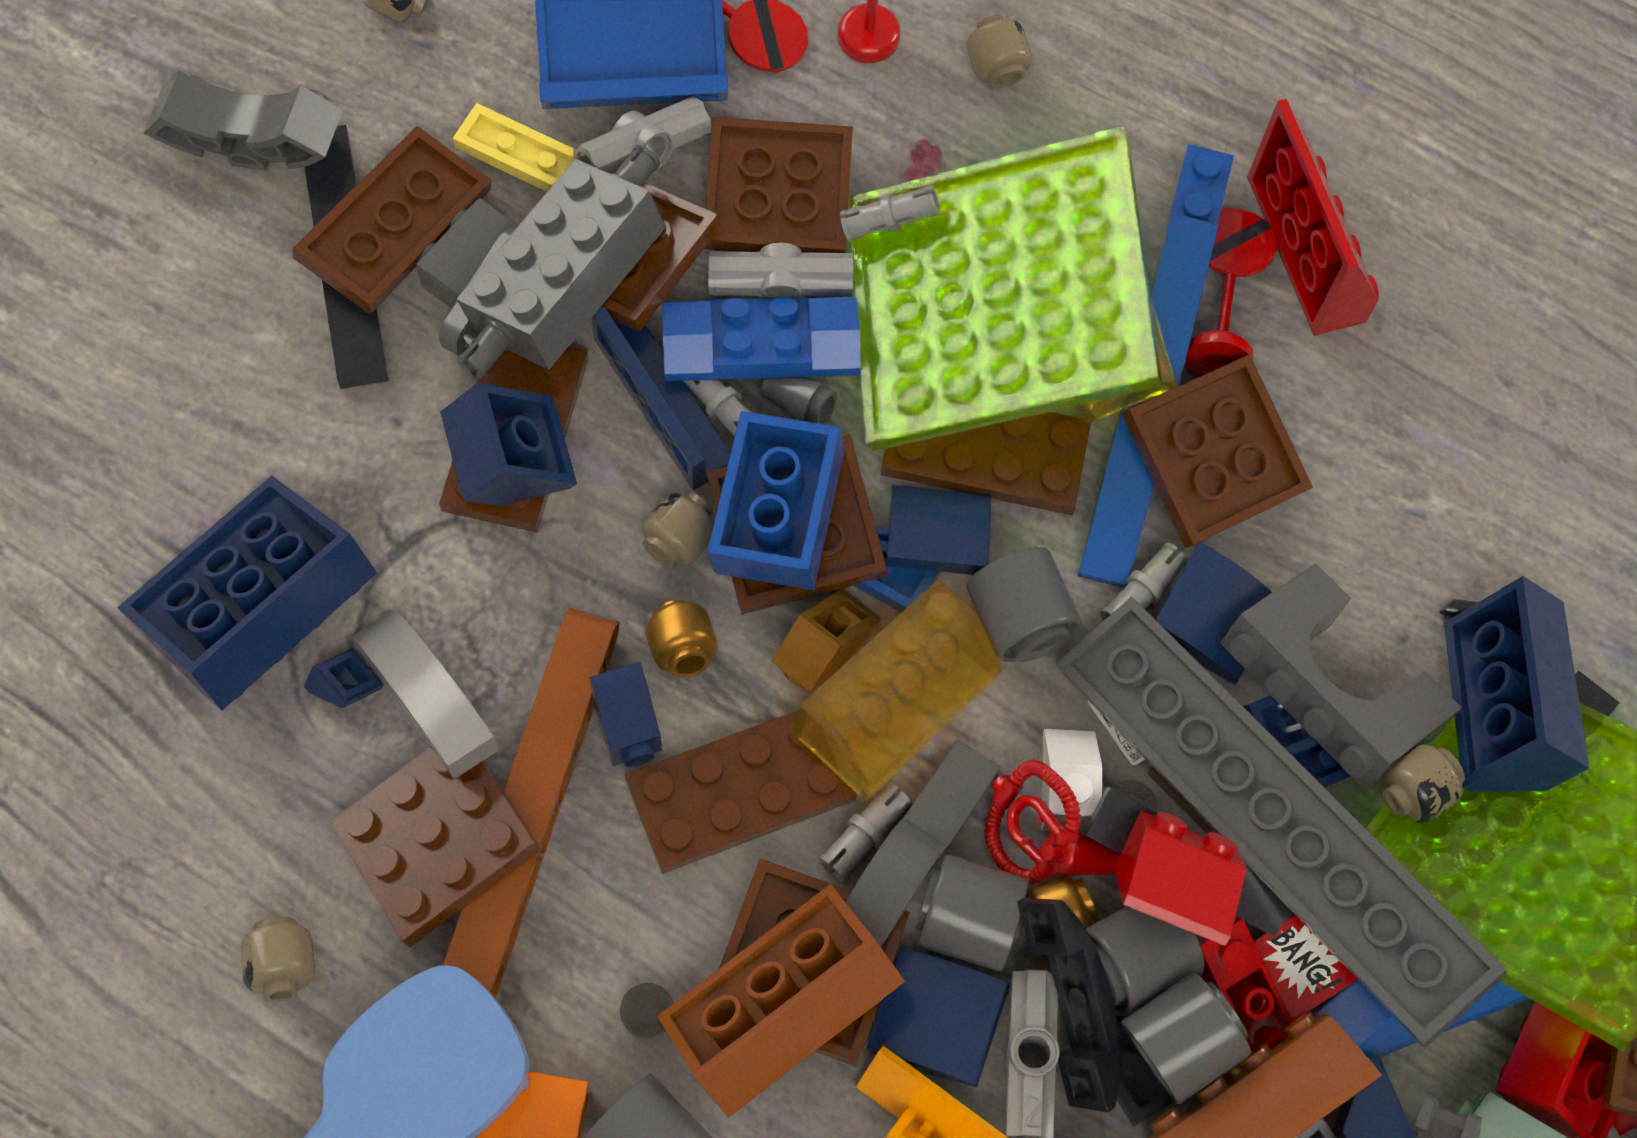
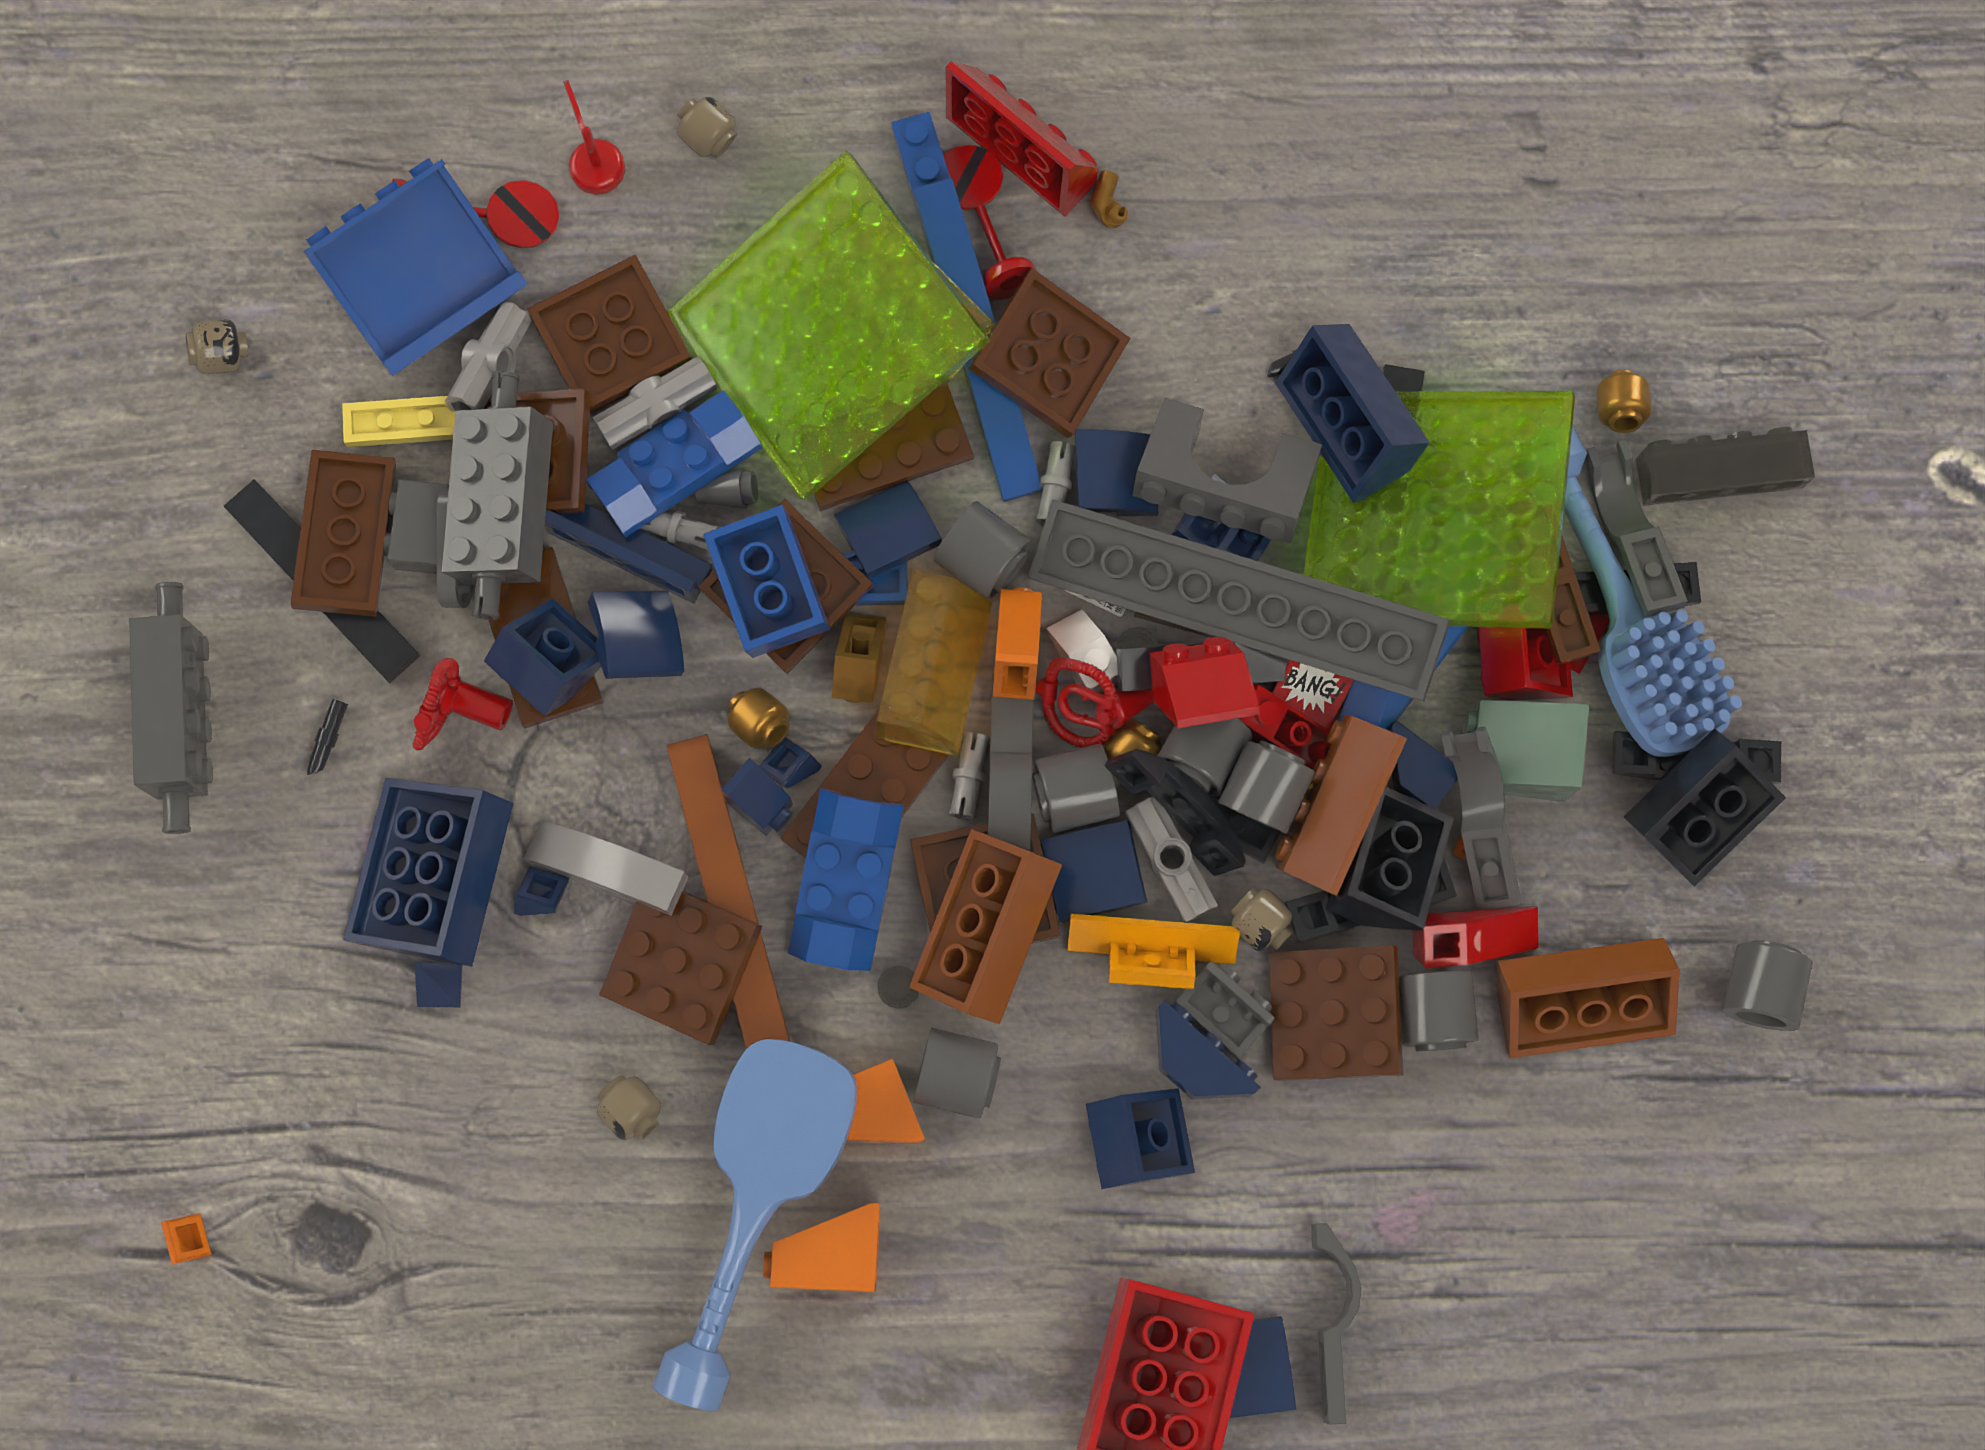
camera: 30 degrees left, 10 degrees up
dark grey brick [143,71,343,170] -> none
dark tan head [642,493,714,568] -> none
light grey pin [840,185,941,241] -> none
clear pink arm [905,139,943,188] -> none
dark tan head [1382,744,1465,823] -> none
none -> dark grey brick [129,582,213,834]
none -> black piece [307,699,348,775]
none -> red piece [413,658,513,751]
none -> dark blue slope [415,962,463,1008]
none -> dark blue slope [587,591,684,679]
none -> dark blue slope [759,737,822,789]
none -> blue piece [788,788,904,971]
none -> orange slope [993,587,1042,700]
none -> pearl gold arm [1091,170,1128,228]

